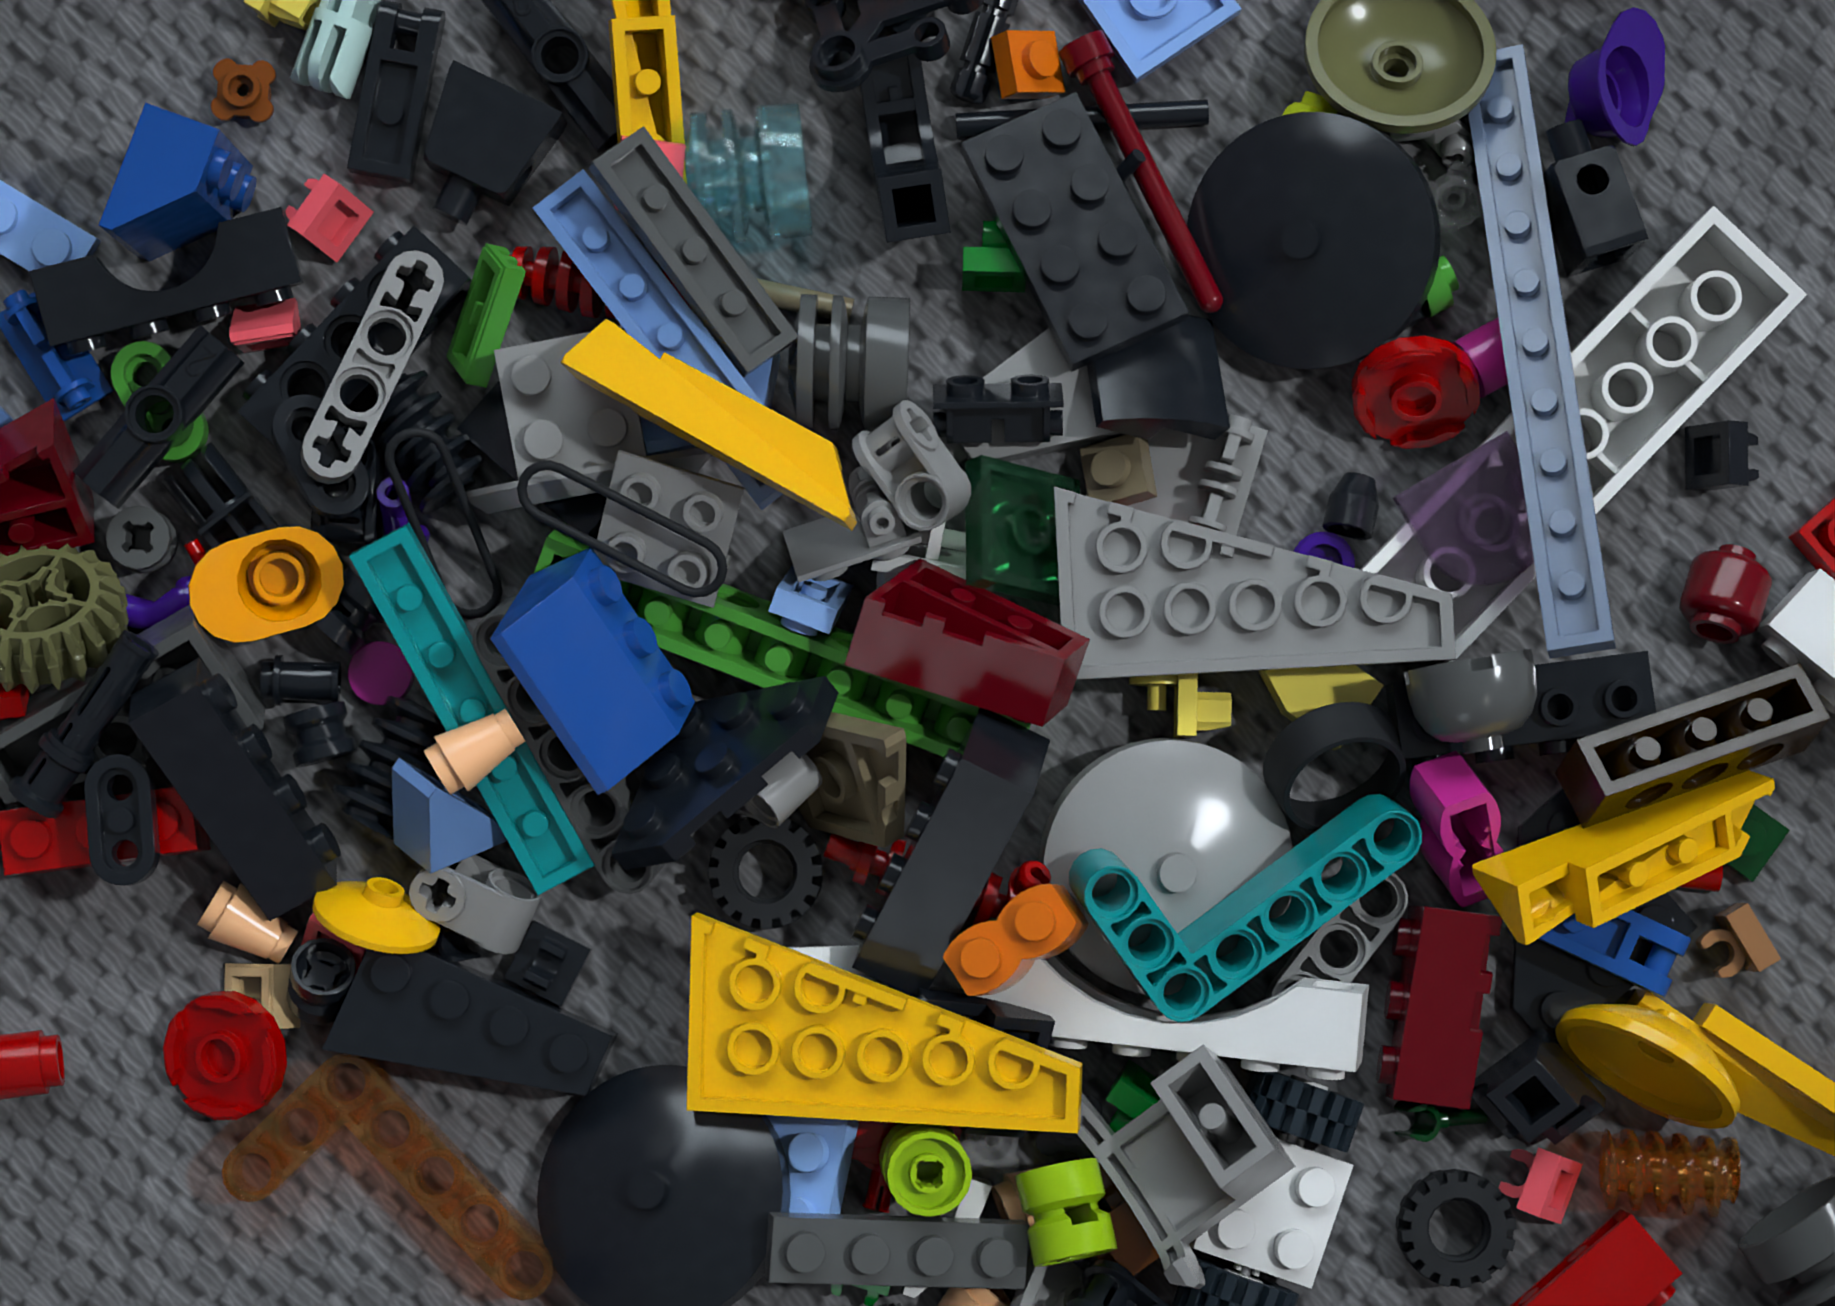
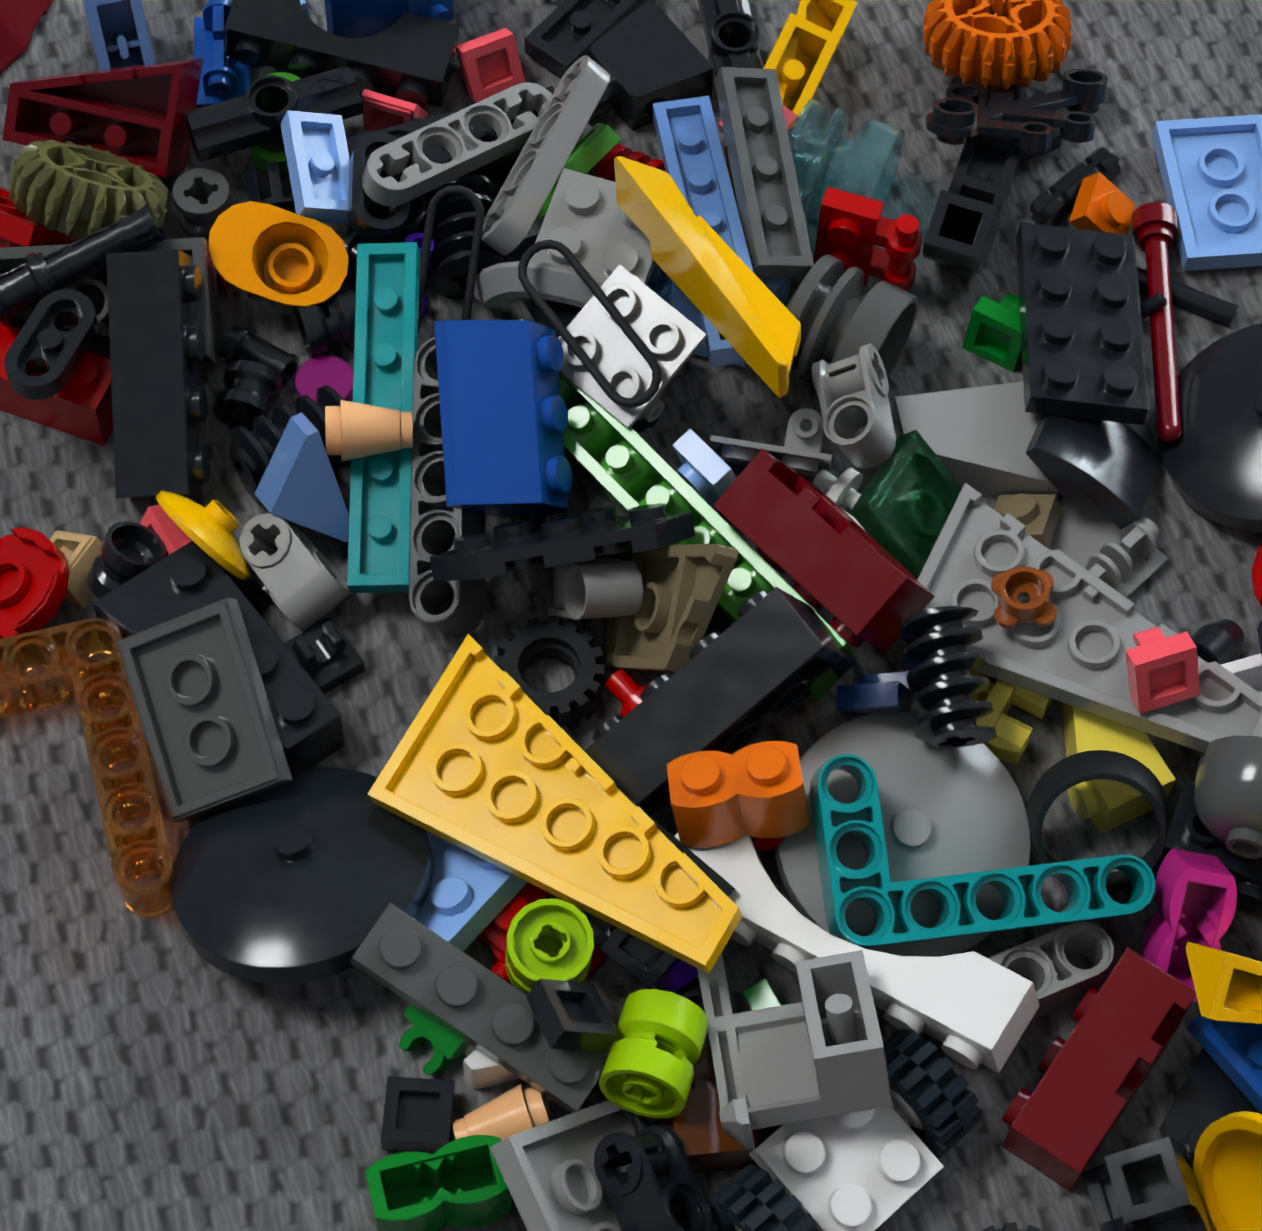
camera: 25 degrees right, 25 degrees down
light nougat cone [197,880,298,964] -> none
black hinge [933,374,1064,444] -> none
dark green hand [1394,1101,1487,1142] -> none
none -> dark grey tile [117,597,293,823]
none -> light blue plate [280,110,350,224]
none -> light grey beam [481,55,610,255]
none -> black plate [526,979,618,1053]
none -> red plate [813,187,922,291]
none -> dark blue slope [837,671,916,716]
none -> black piece [900,606,997,748]
none -> dark orange plate [991,566,1057,629]
none -> coral tile [1125,627,1201,714]

